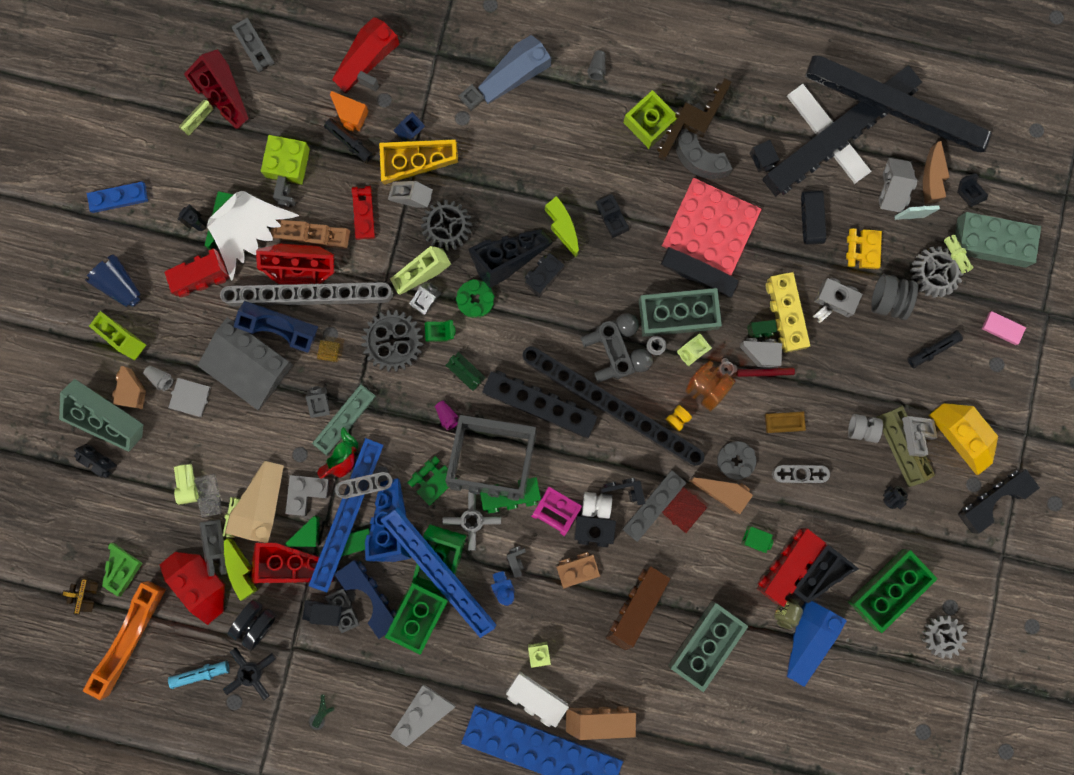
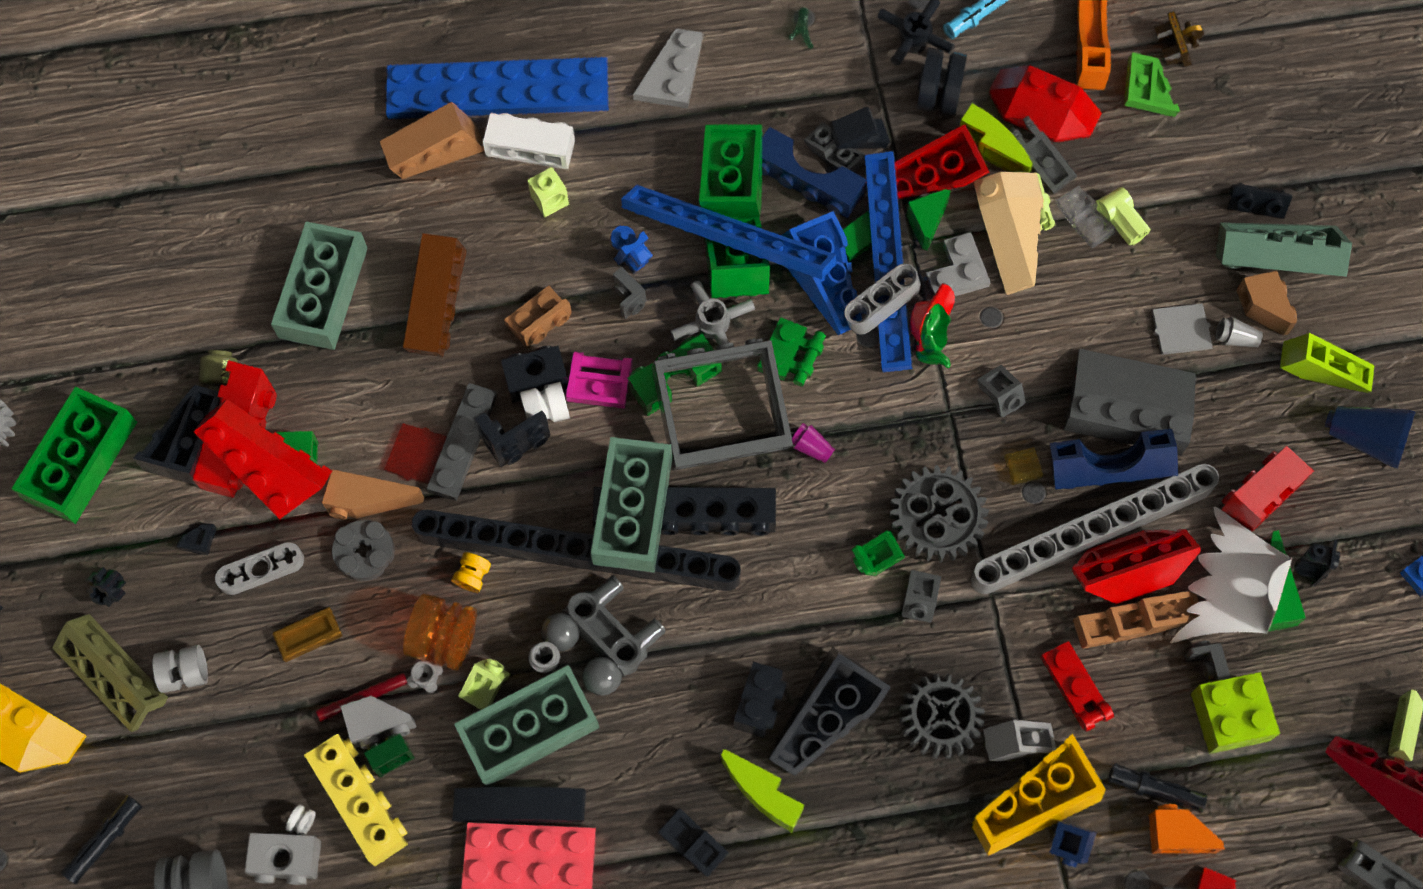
camera: 165 degrees right, 15 degrees down
sand green tile [312,384,376,456] -> none
yellowish green slope [390,246,451,295] -> none
dark green hinge [445,352,486,391] -> none
green plate [456,279,494,318] -> none
blue wedge [787,601,847,687] -> none
light grey plate [902,416,937,457] -> none
none -> black tile [176,524,217,555]
none -> red wedge [194,399,332,519]
none -> sand green brick [591,437,672,573]

